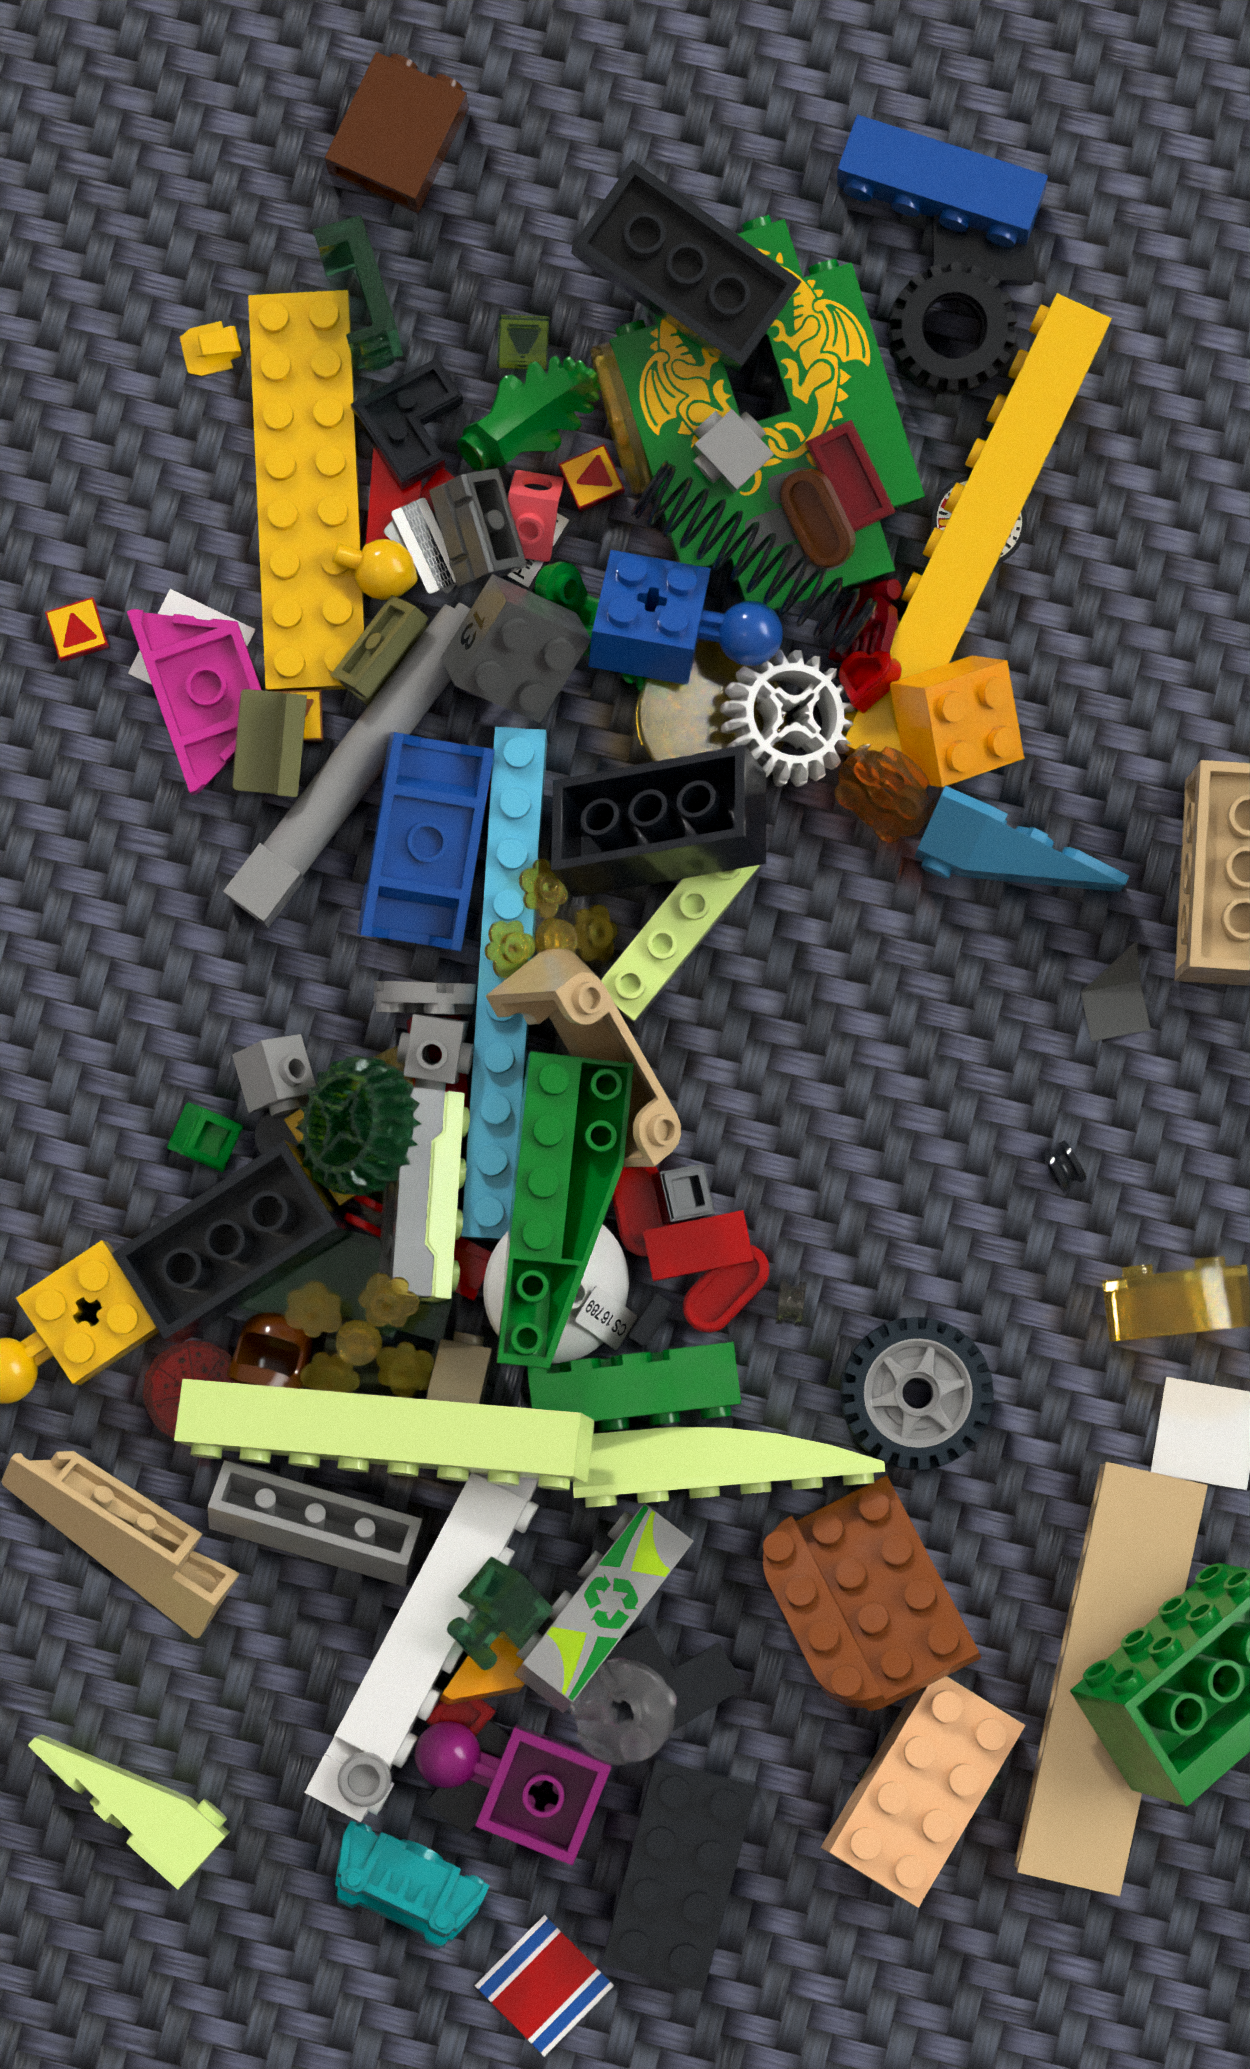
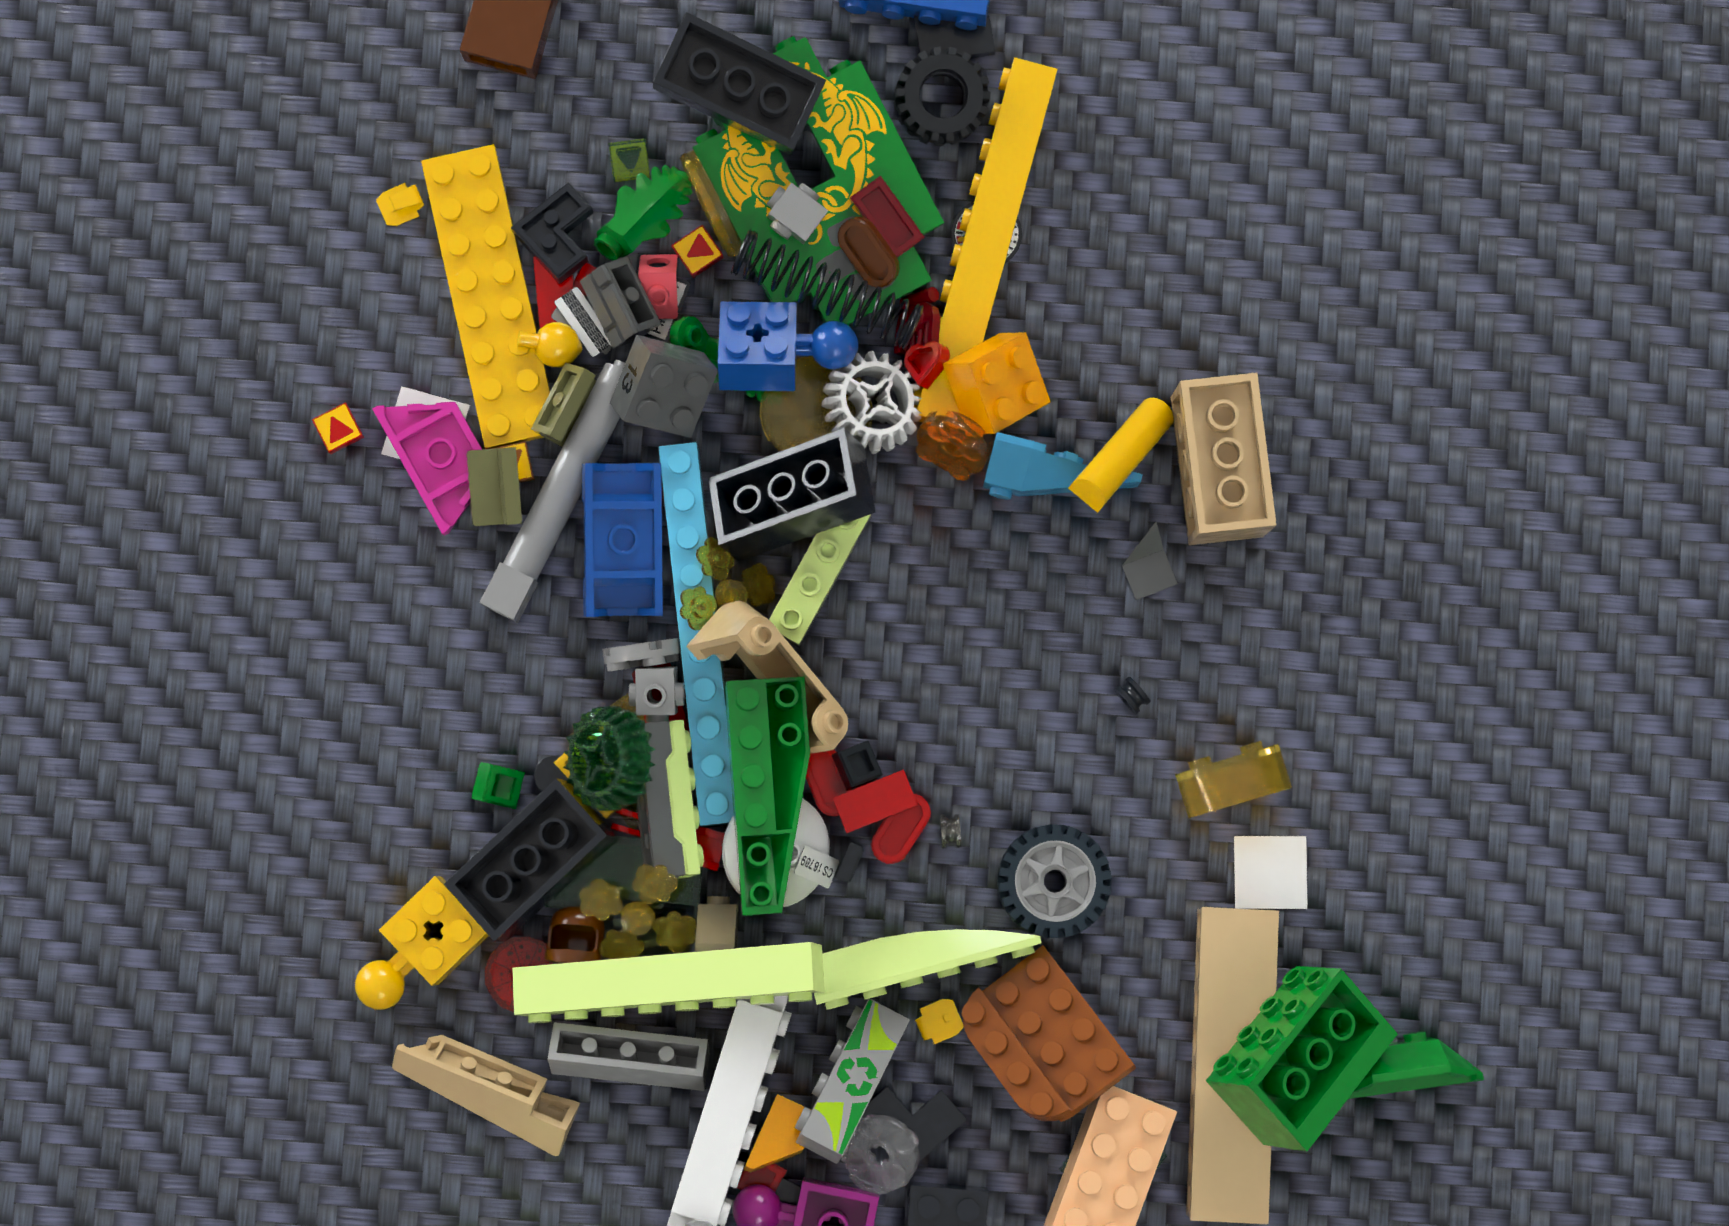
camera: 15 degrees left, 0 degrees up
light grey brick [232,1034,318,1117] -> none
clear green panel [313,215,403,371] -> none
clear green brick [447,1556,554,1670] -> none
green wedge [527,1342,741,1432] -> none
none -> yellow piece [915,999,964,1044]
none -> yellow brick [1068,398,1174,513]

